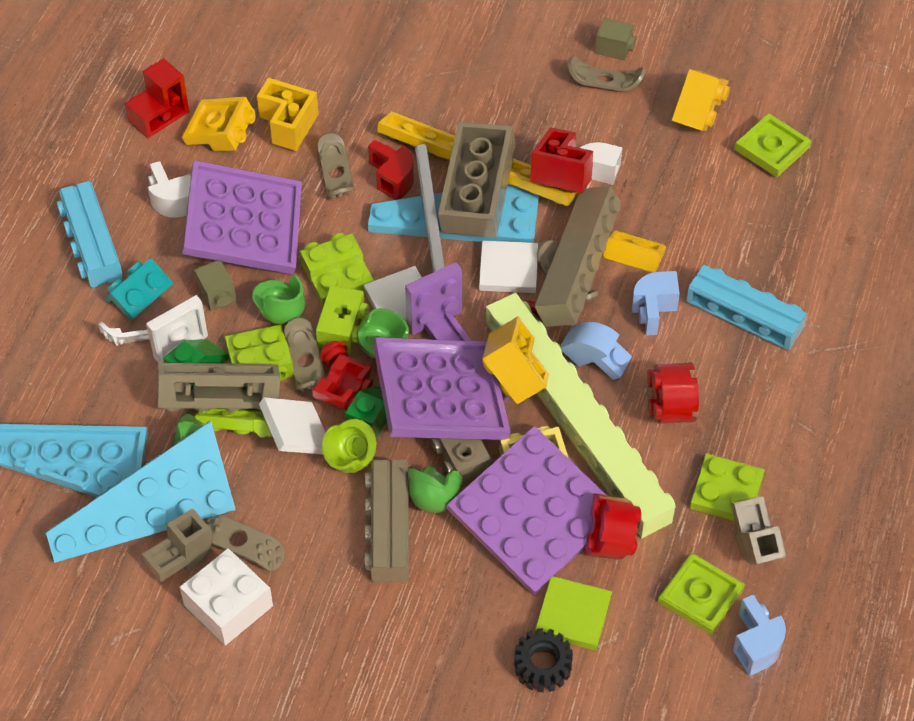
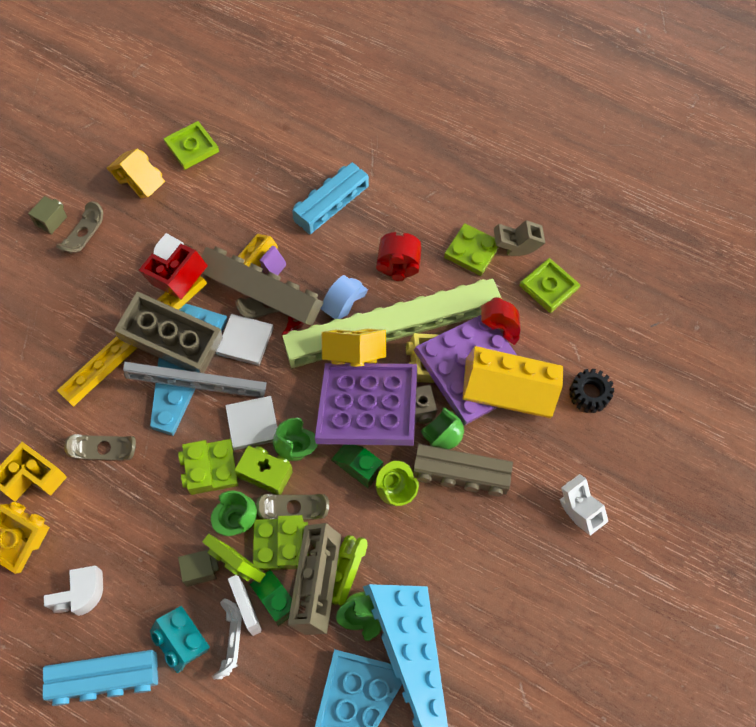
camera: 80 degrees left, 10 degrees up
dark tan brick [142,509,212,582] -> none
white brick [180,548,273,646] -> none
medium lavender plate [182,161,302,275] -> none
dark tan piece [206,515,284,571] -> none
white tile [259,397,326,454] -> none
red cylinder [312,354,373,412] -> none
red plate [319,341,348,367] -> none
red brick [368,140,414,200] -> none
medium lavender bracket [405,262,509,402] -> none
lime tile [535,576,613,651] -> none
light blue brick [632,271,680,335] -> none
light blue brick [733,595,786,676] -> none
none -> lime plate [202,533,266,583]
none -> medium lavender slope [260,246,286,275]
none -> yellow slope [462,346,563,419]
none -> white brick [559,474,608,535]

